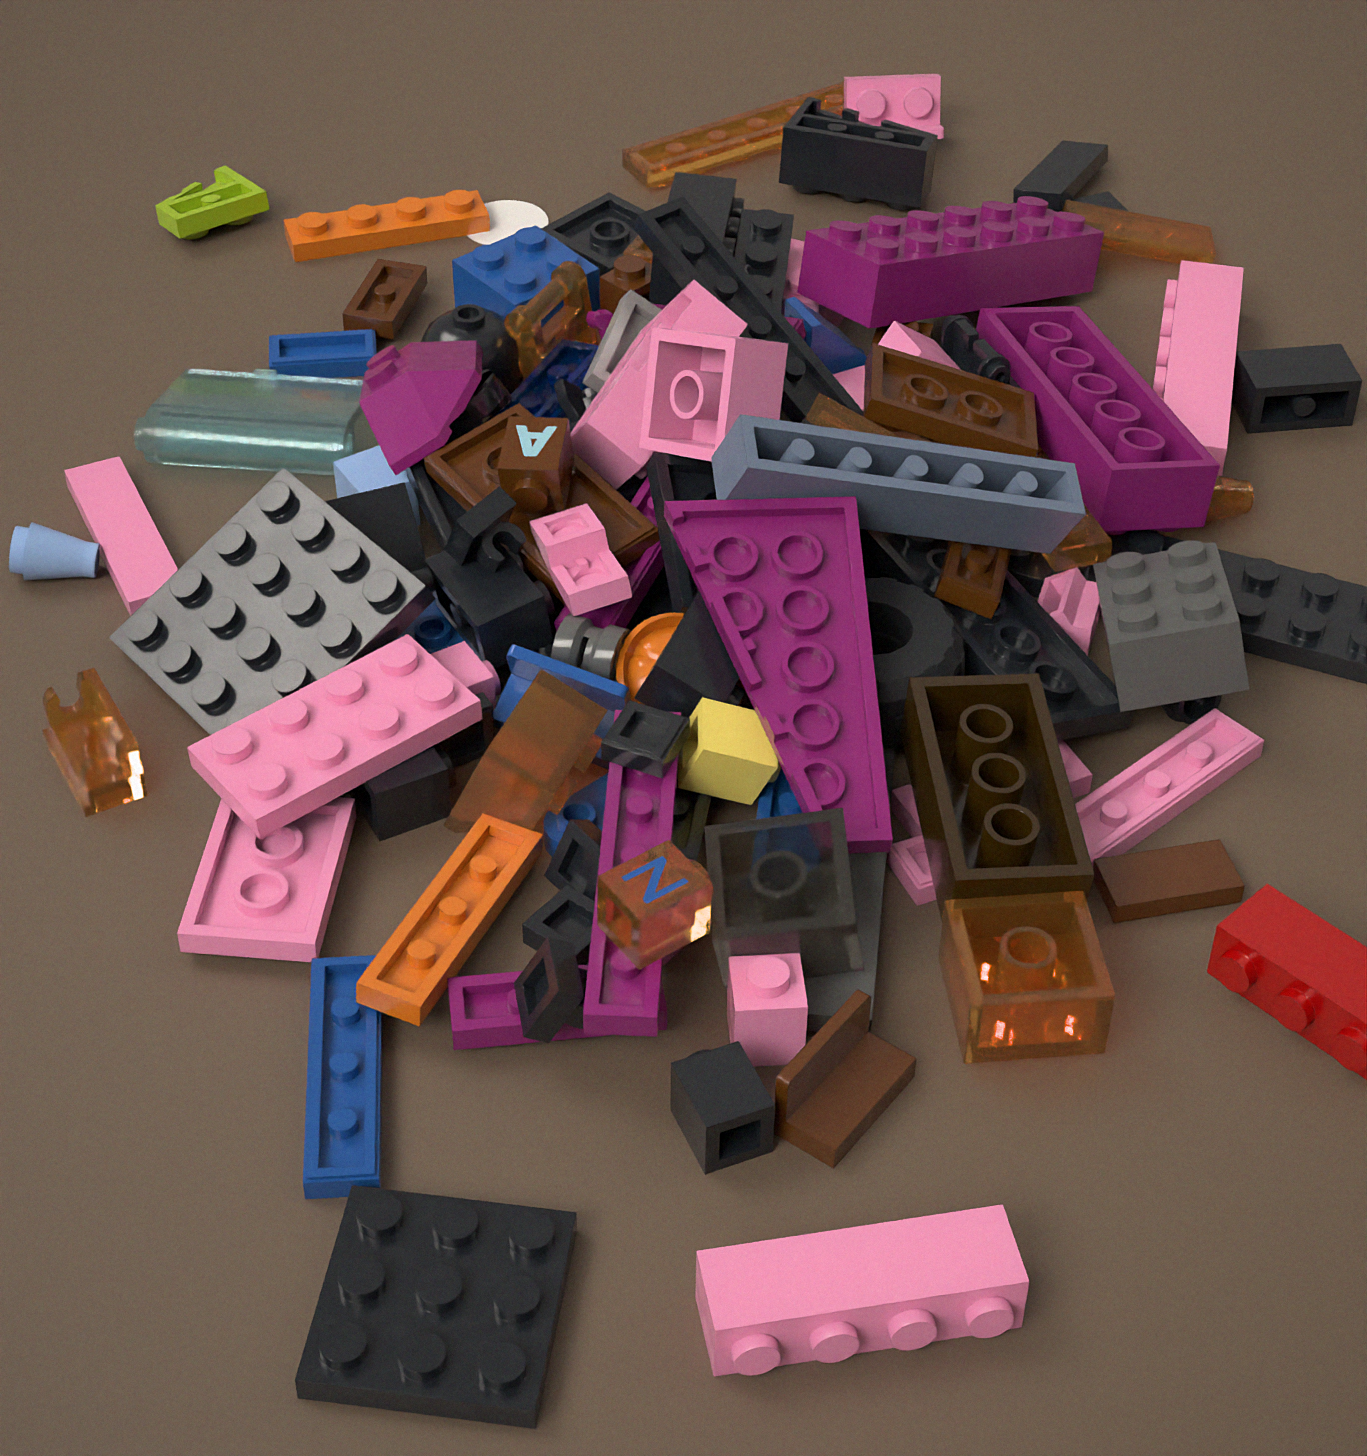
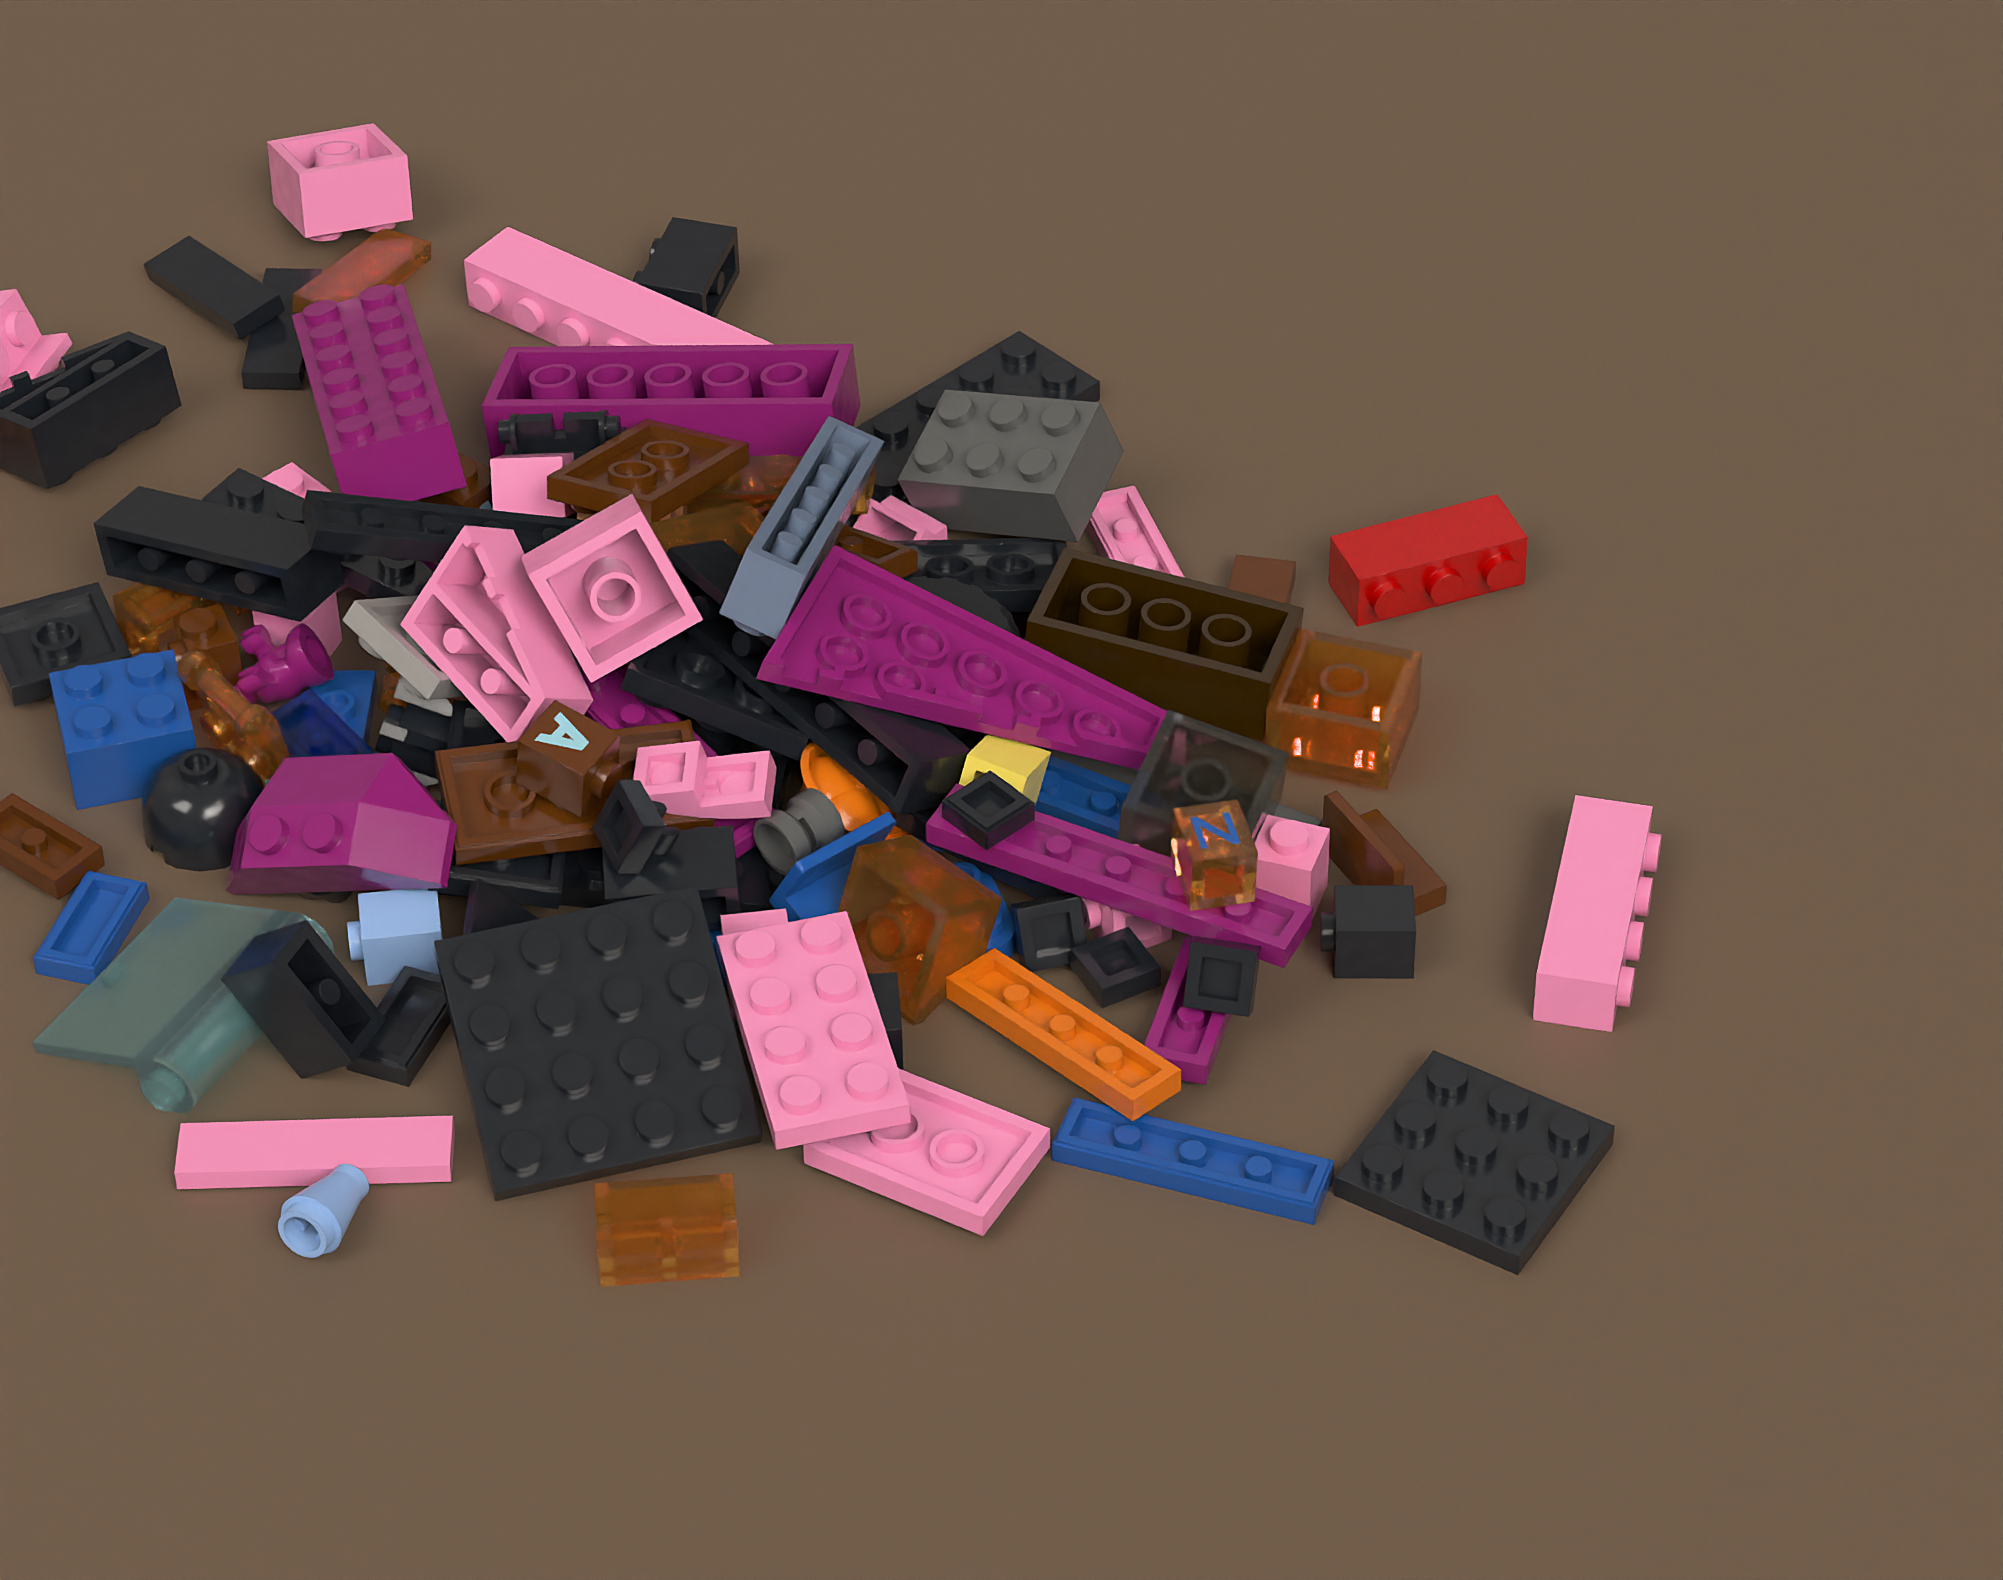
camera: 65 degrees left, 0 degrees up
none -> black brick [221,920,386,1079]
none -> bright pink brick [267,123,413,241]

